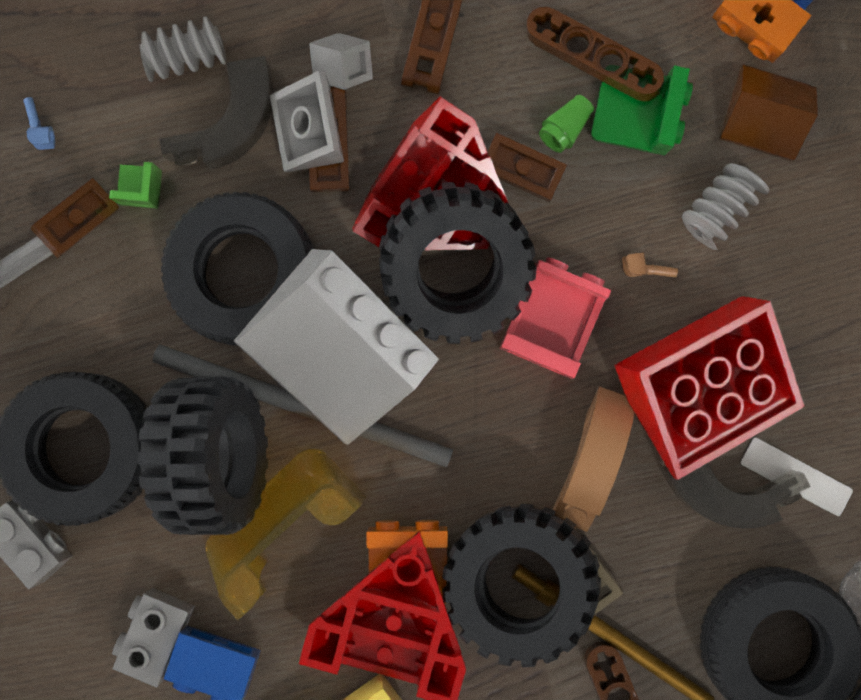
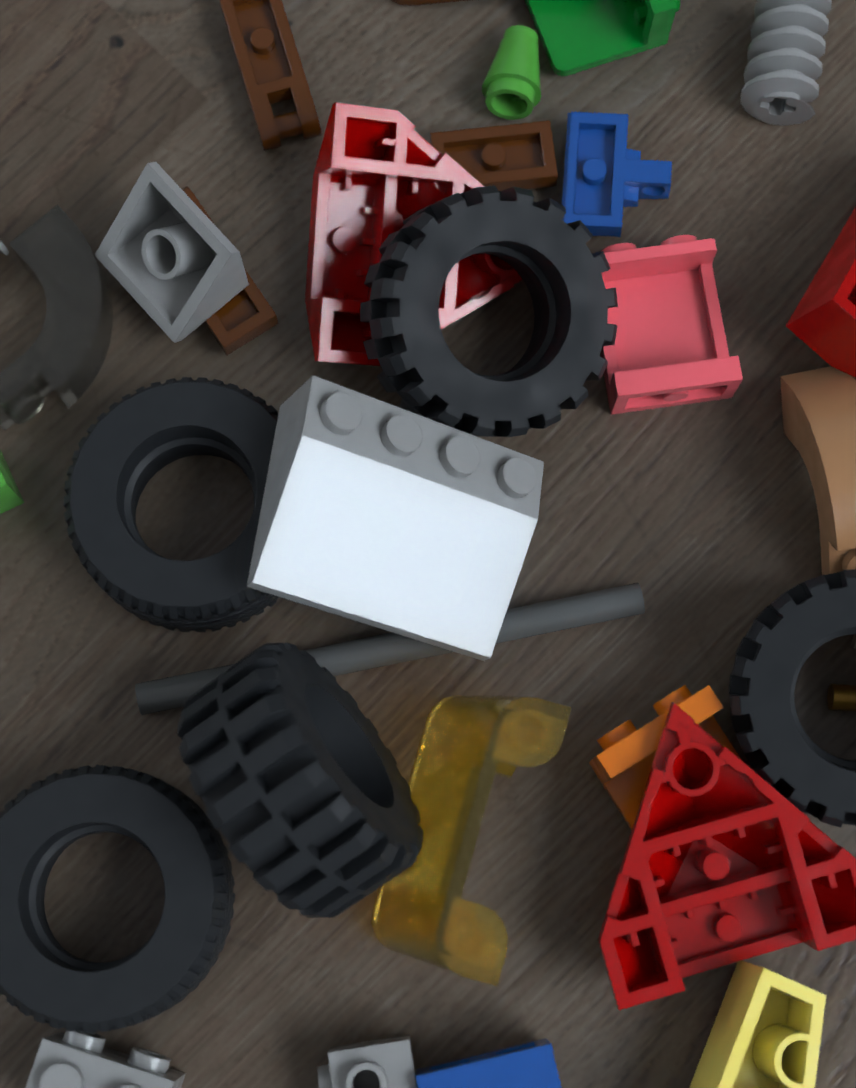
camera: 30 degrees left, 10 degrees down
light grey panel [309,33,373,90] -> none
medium nougat hand [622,253,678,278] -> none
none -> blue hinge [562,112,672,237]

